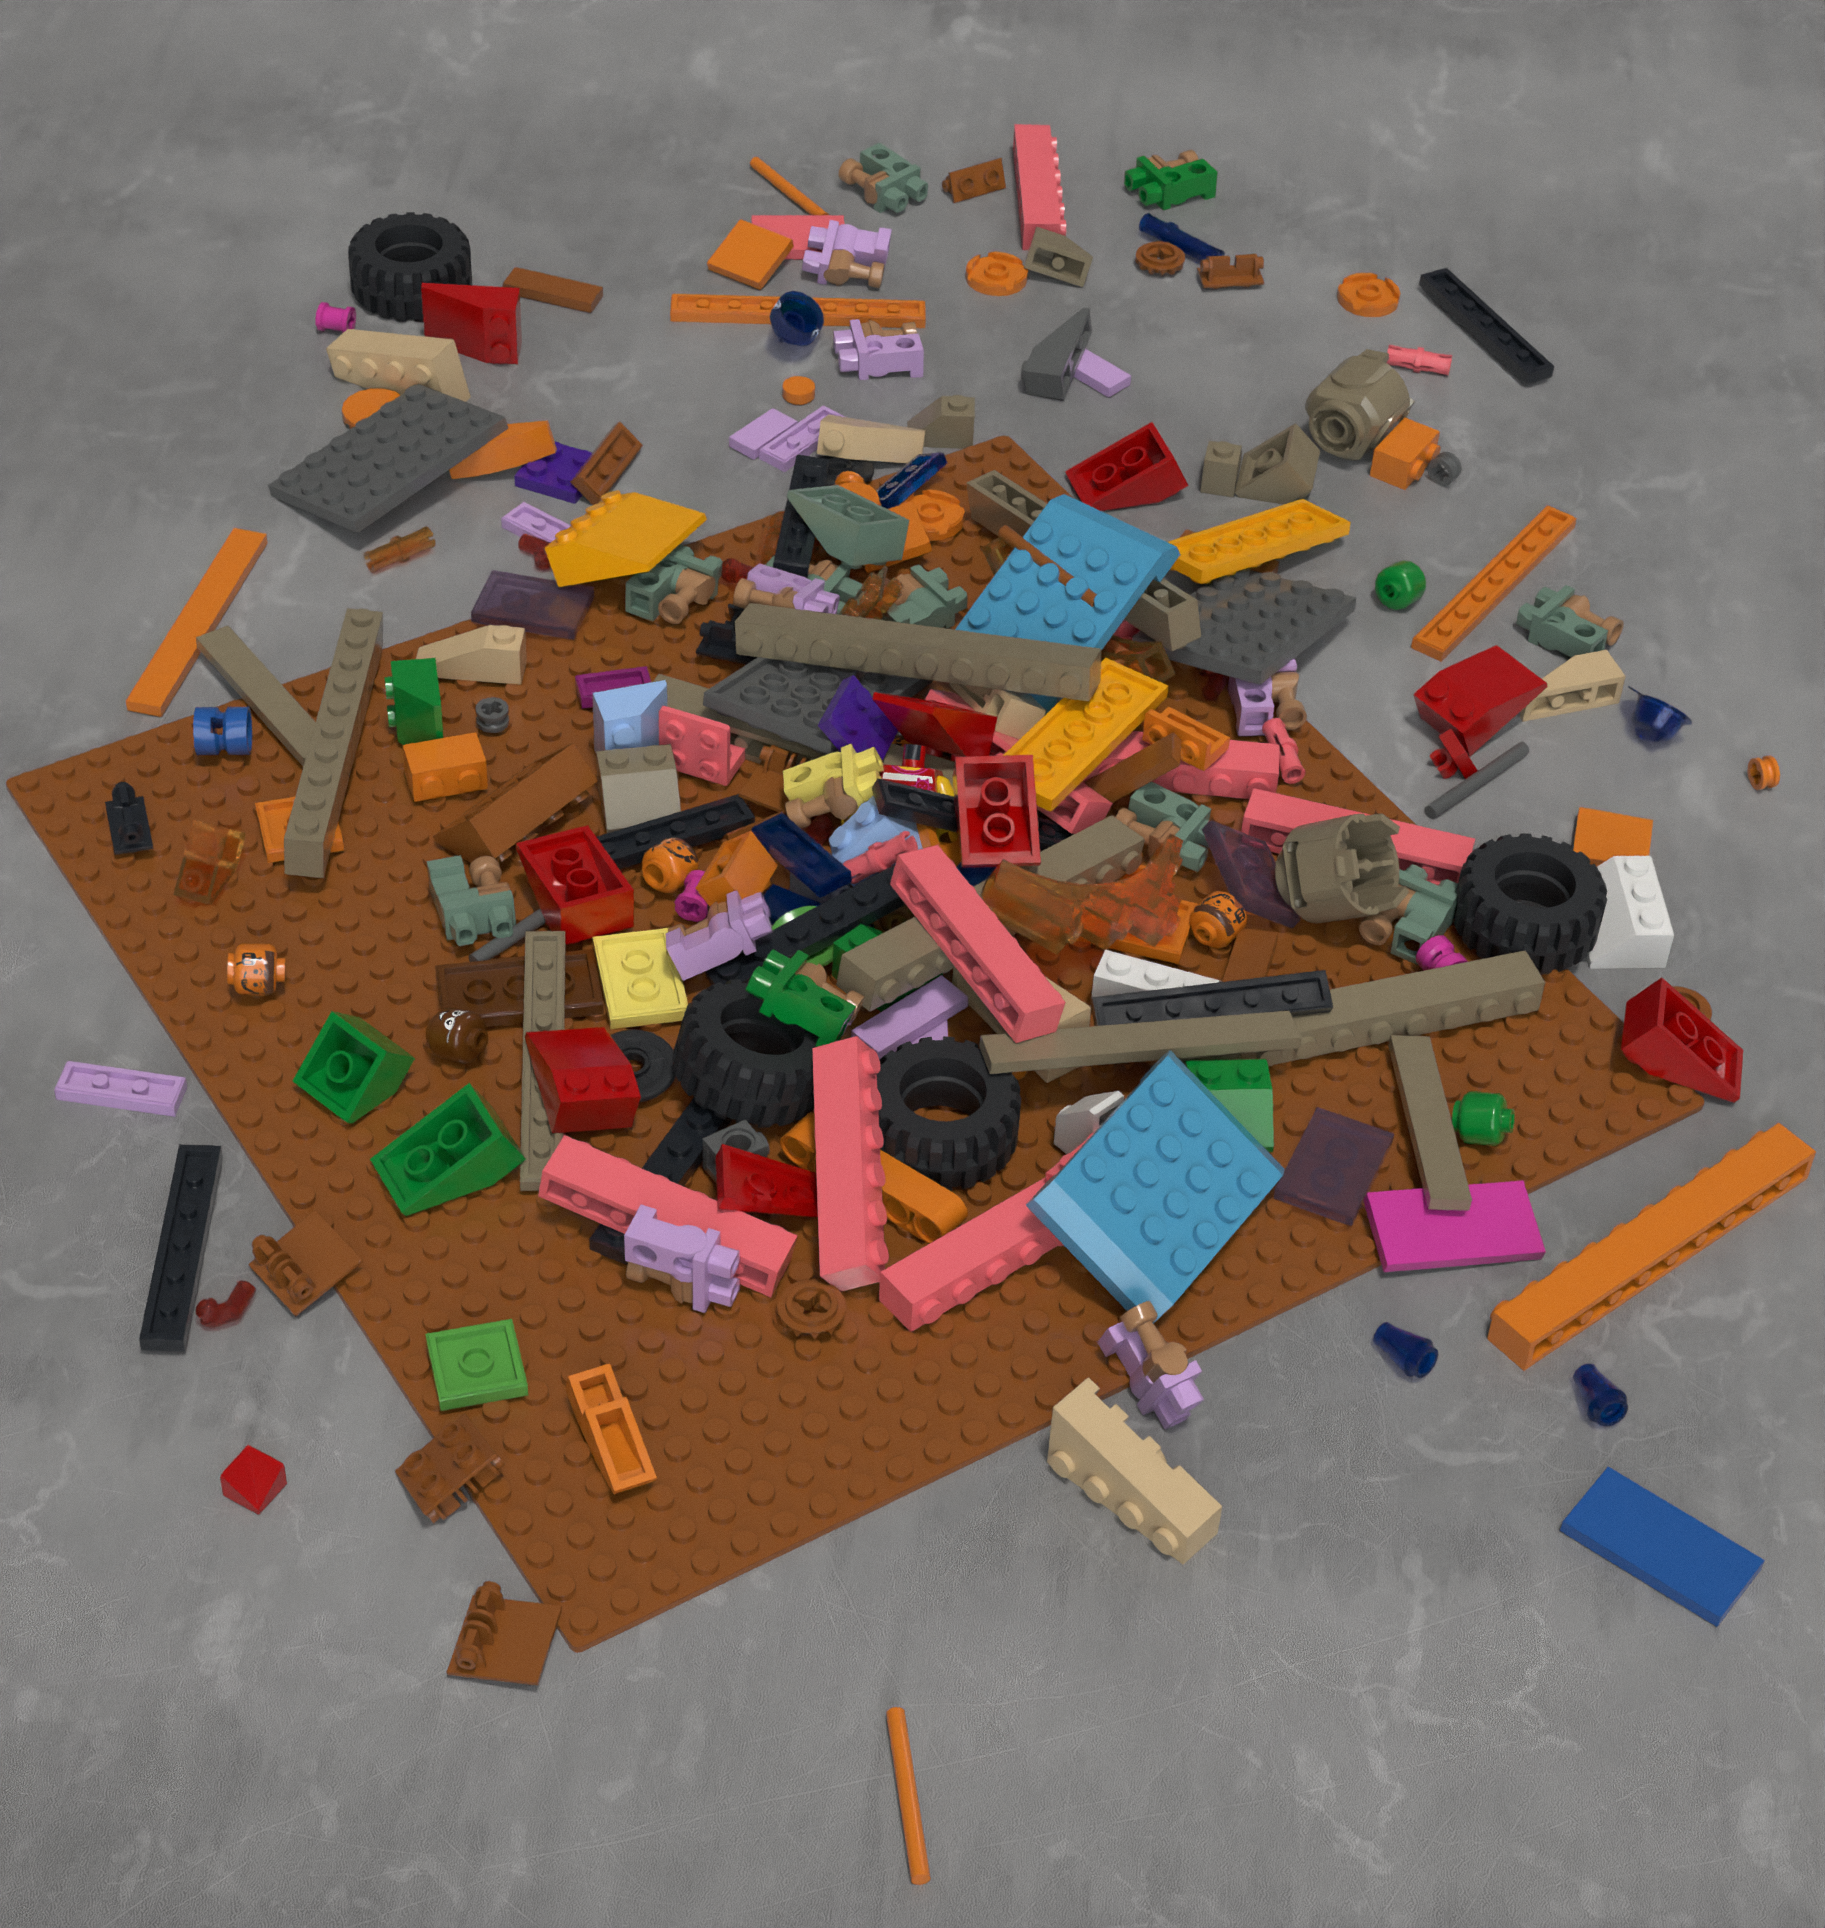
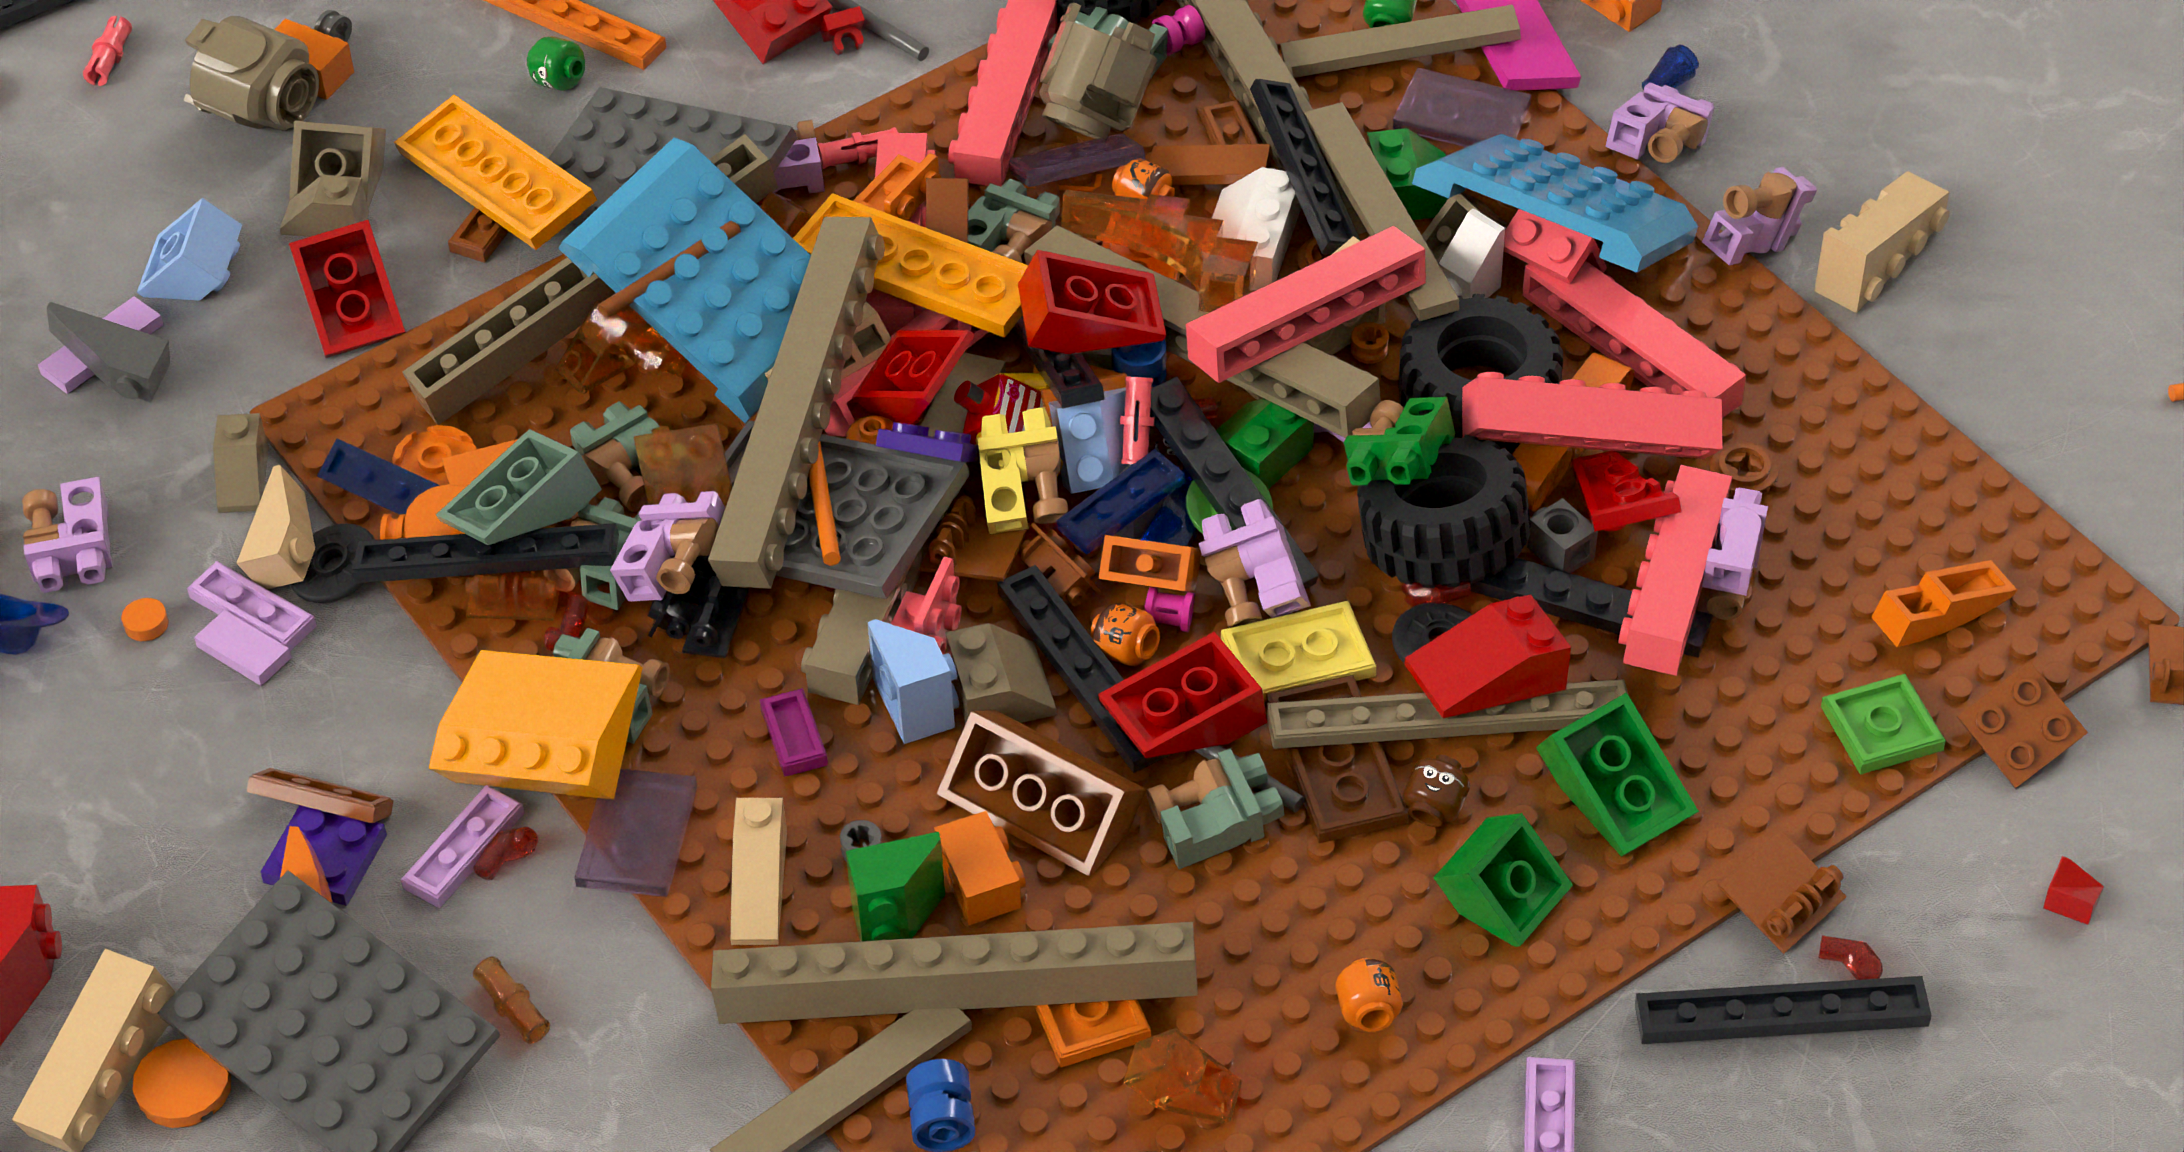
camera: 90 degrees left, 5 degrees up
none -> light blue slope [137,198,242,301]
none -> orange bar [808,441,841,566]
none -> lavender hips [1605,82,1714,163]

